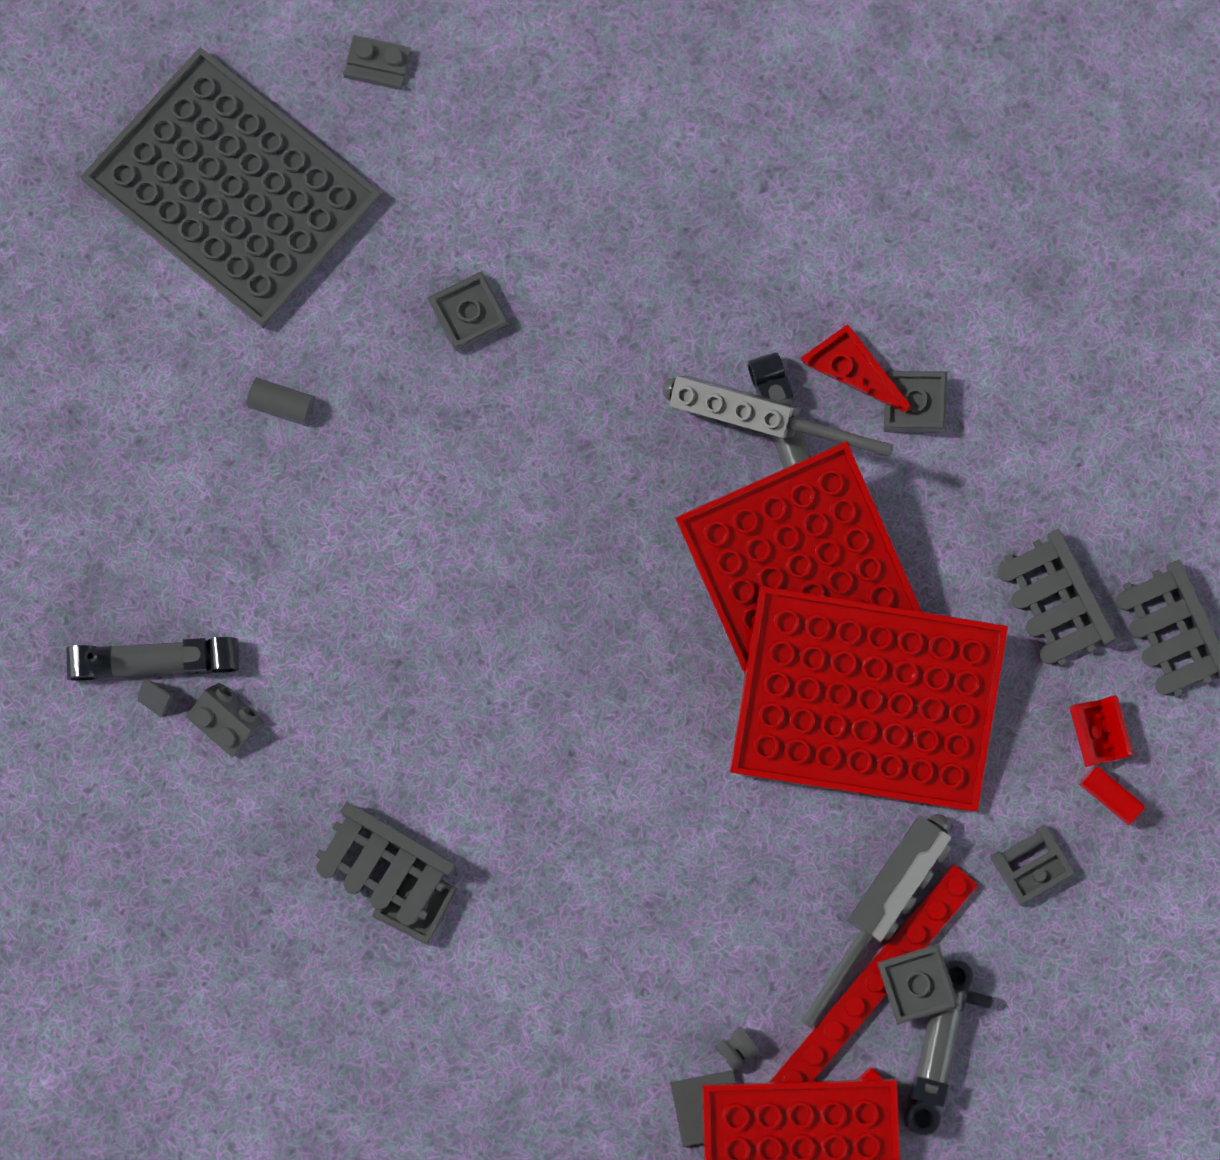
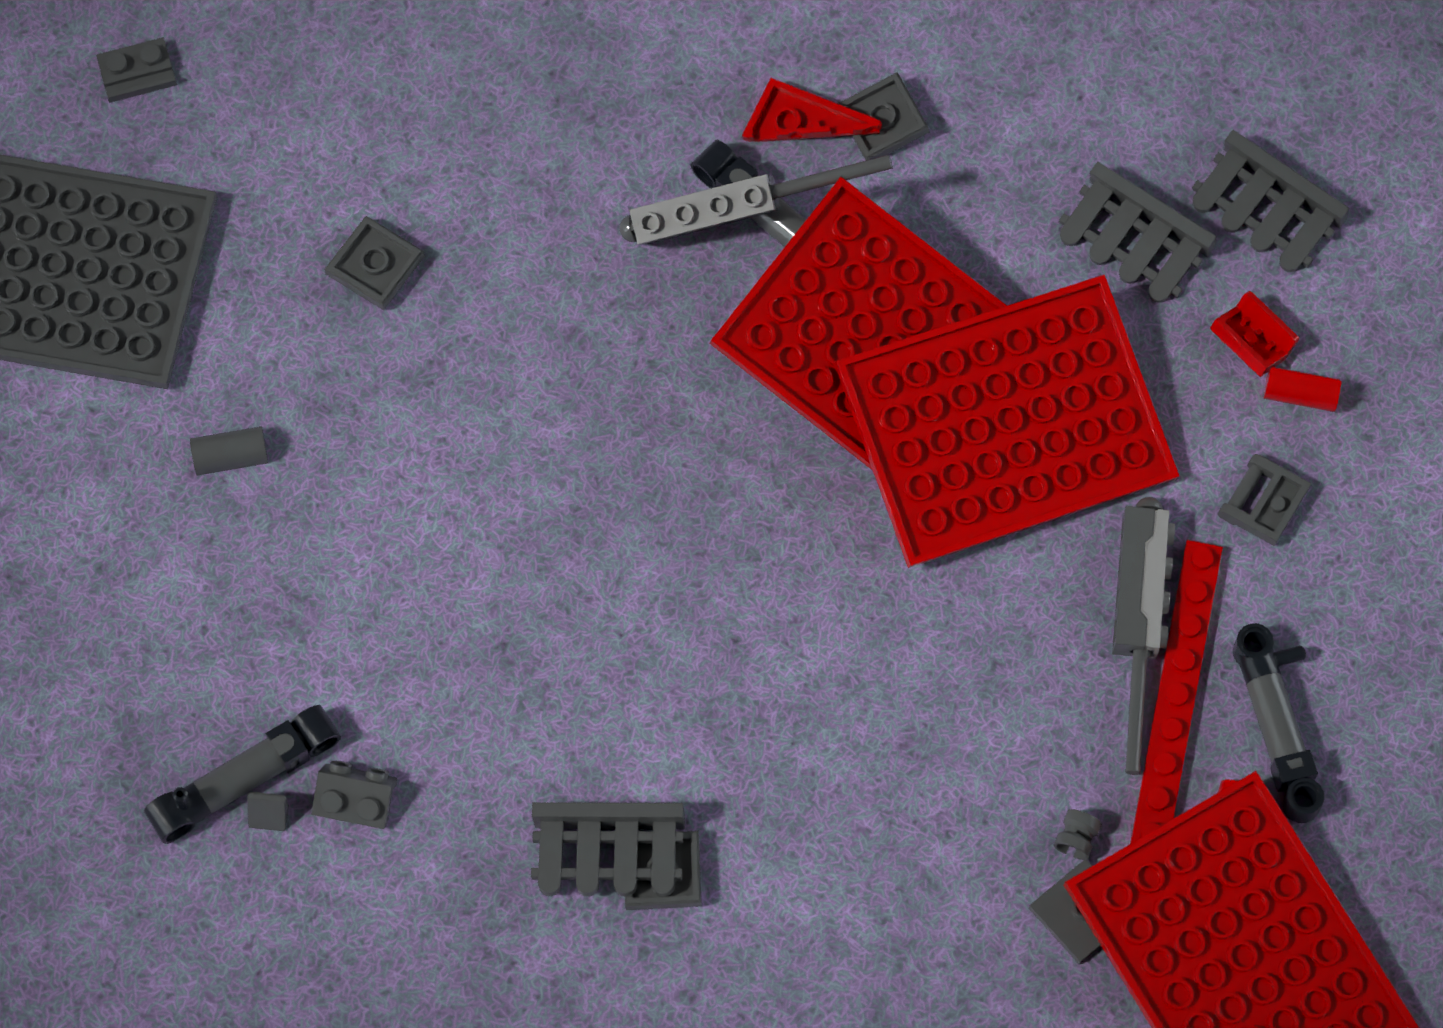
camera: 25 degrees left, 10 degrees down
dark grey plate [877,944,959,1025] -> none

